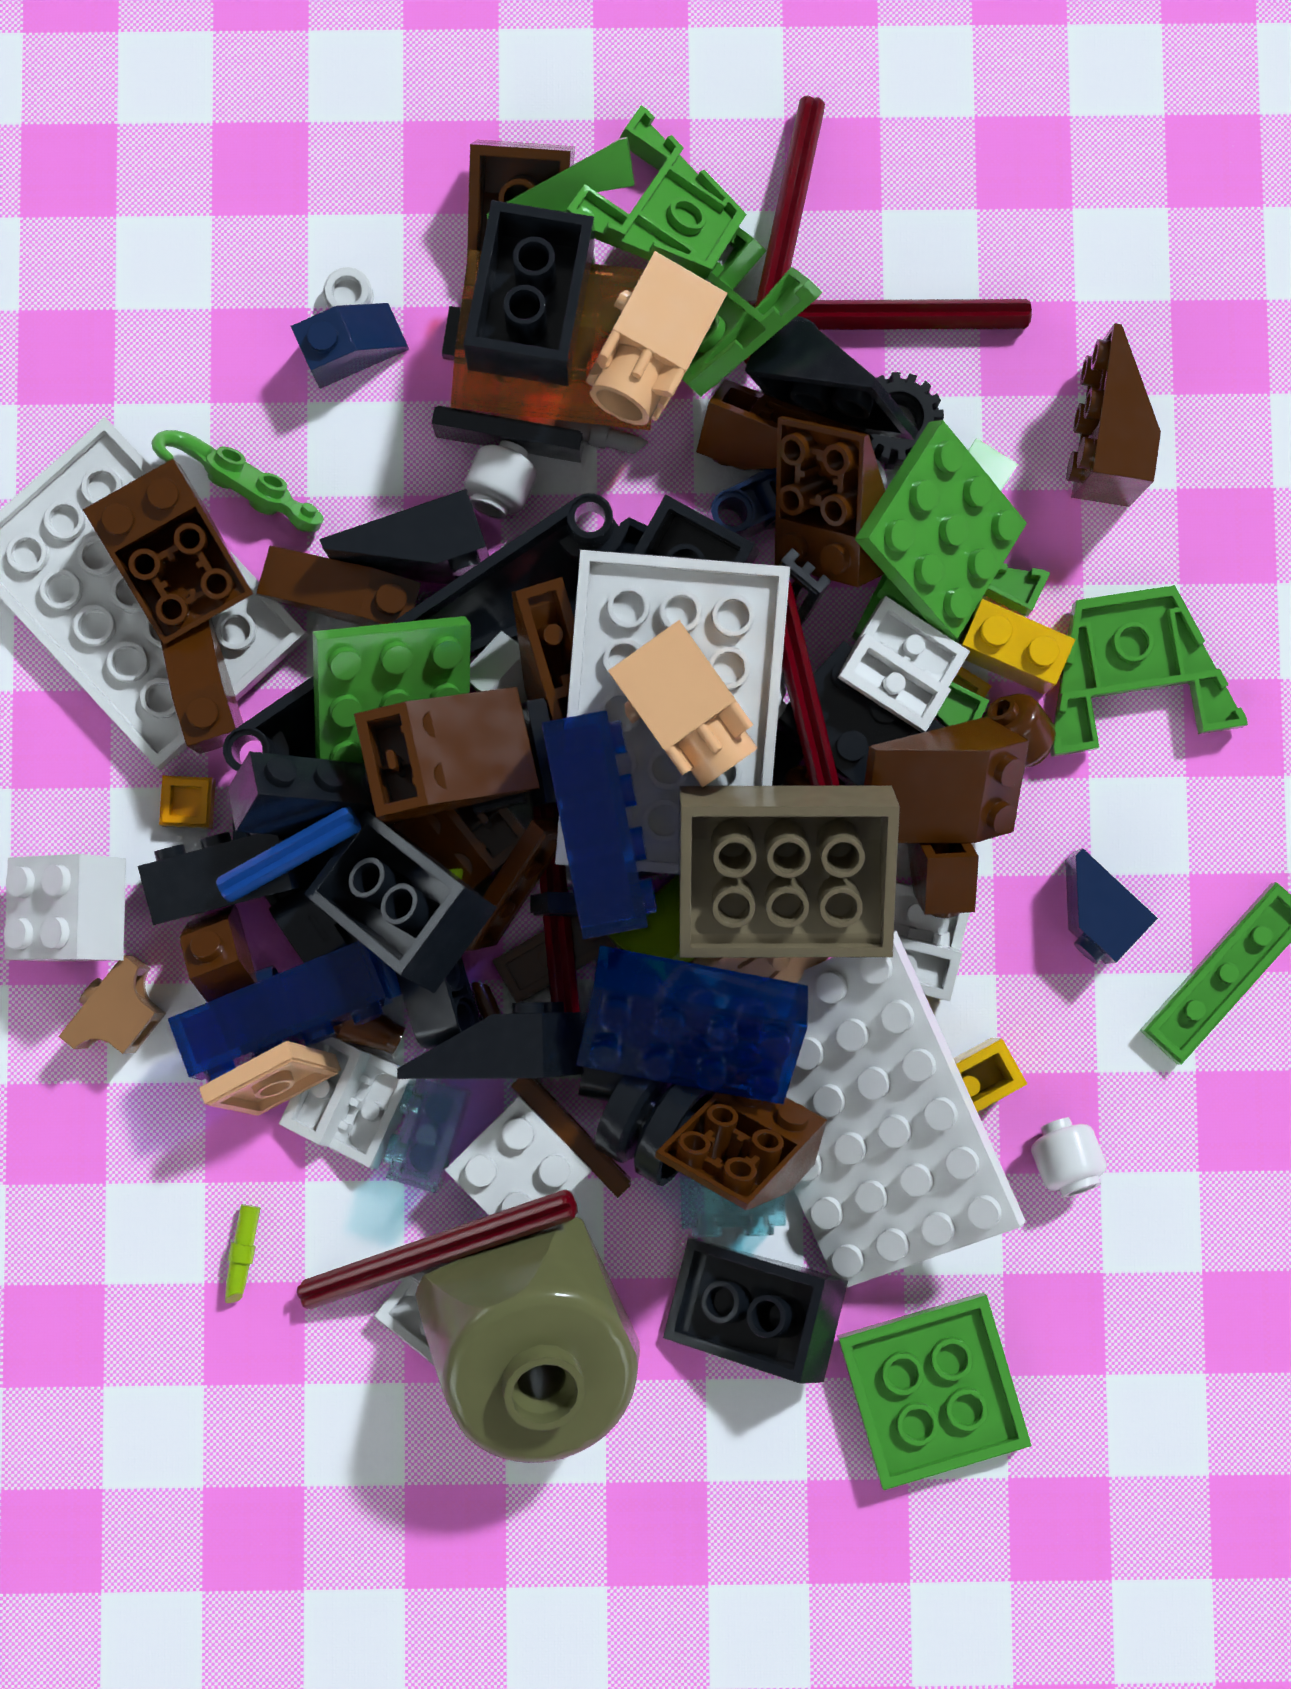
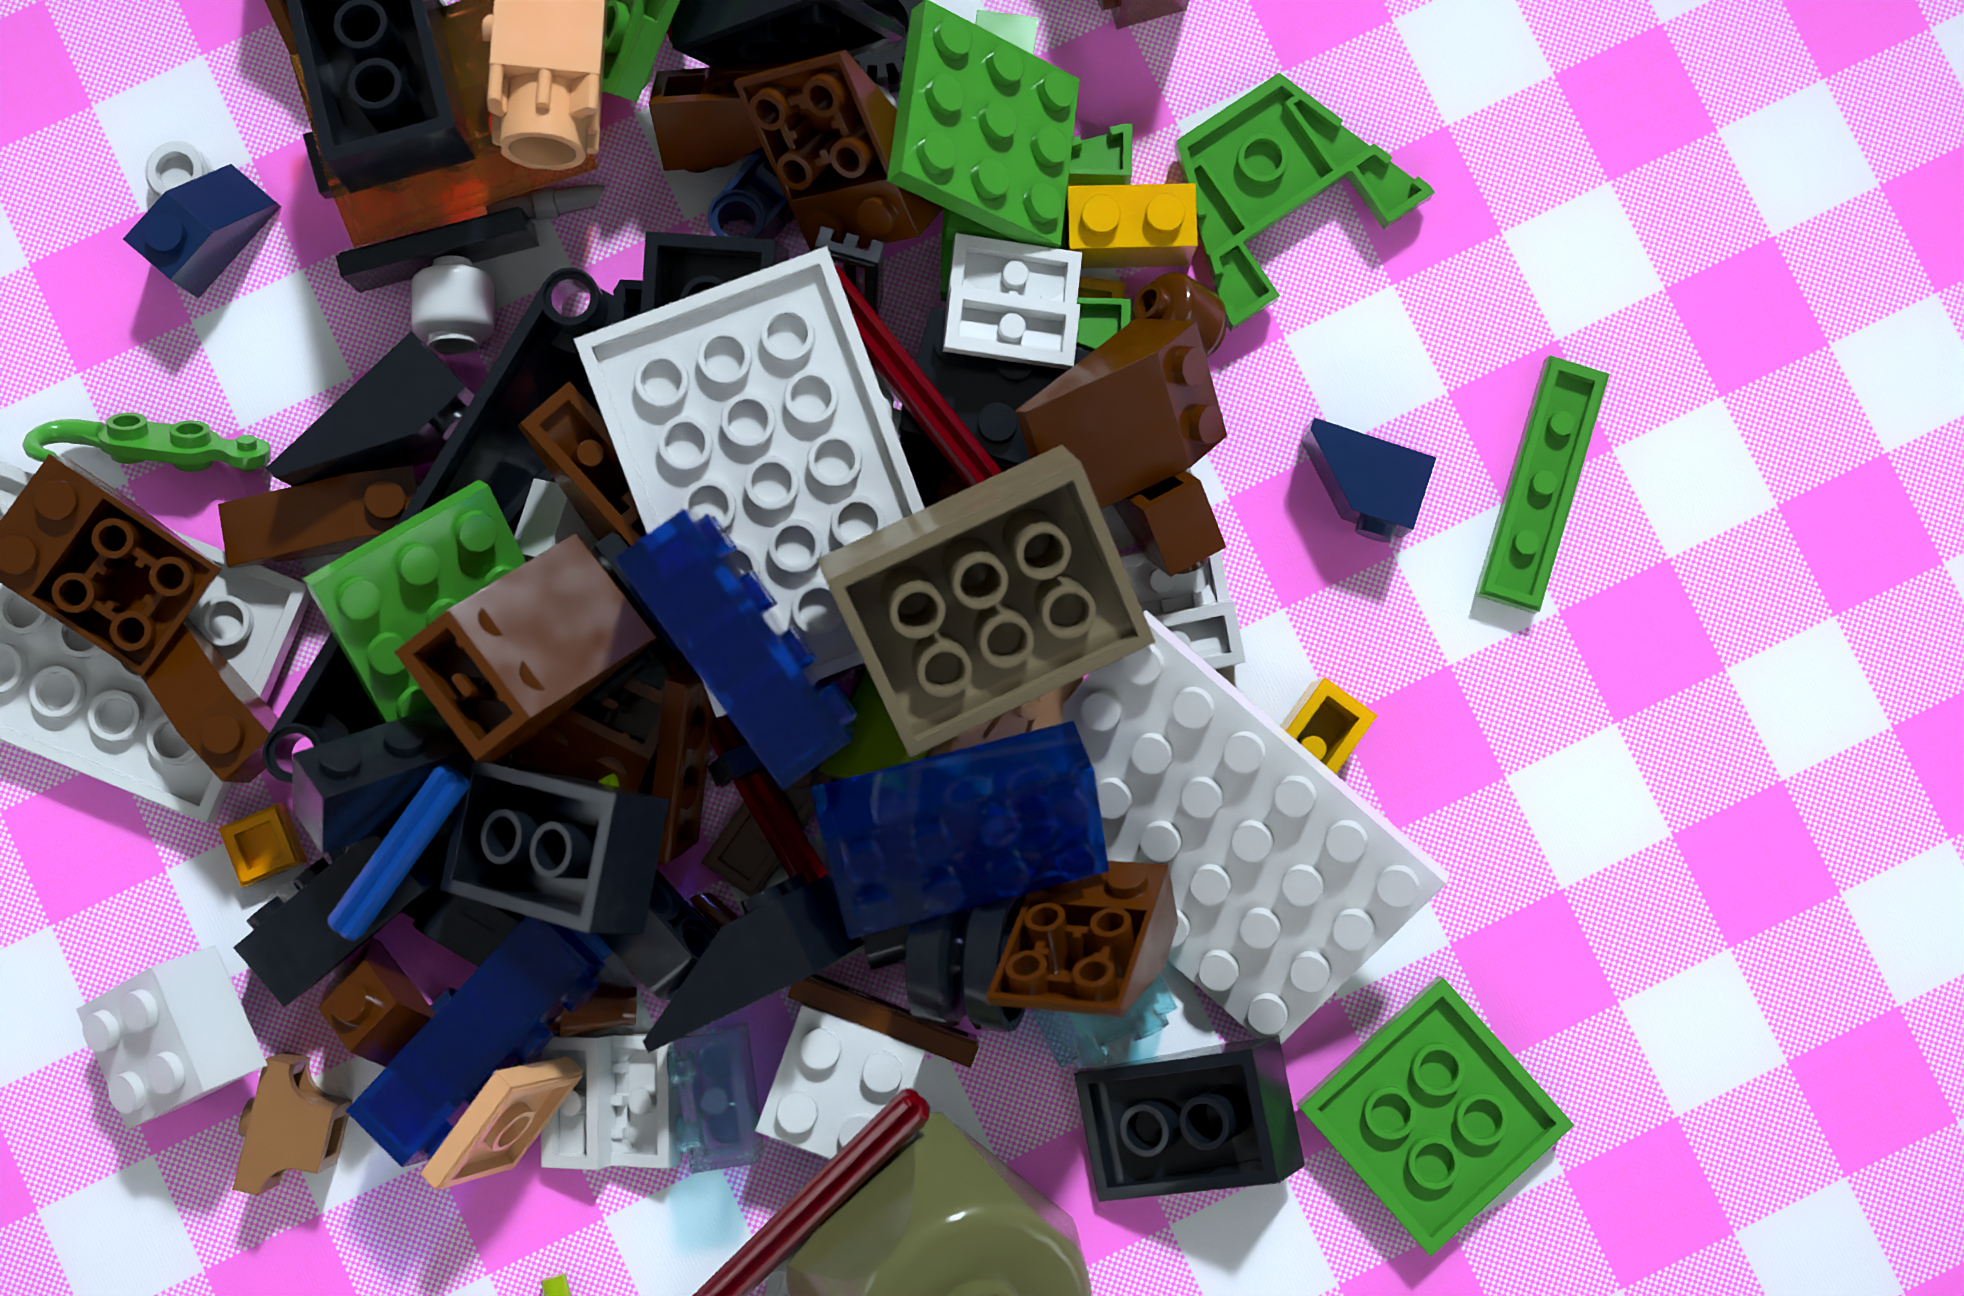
camera: 25 degrees left, 0 degrees up
light nougat piece [608,620,758,788] -> none
white head [1031,1117,1107,1198] -> none

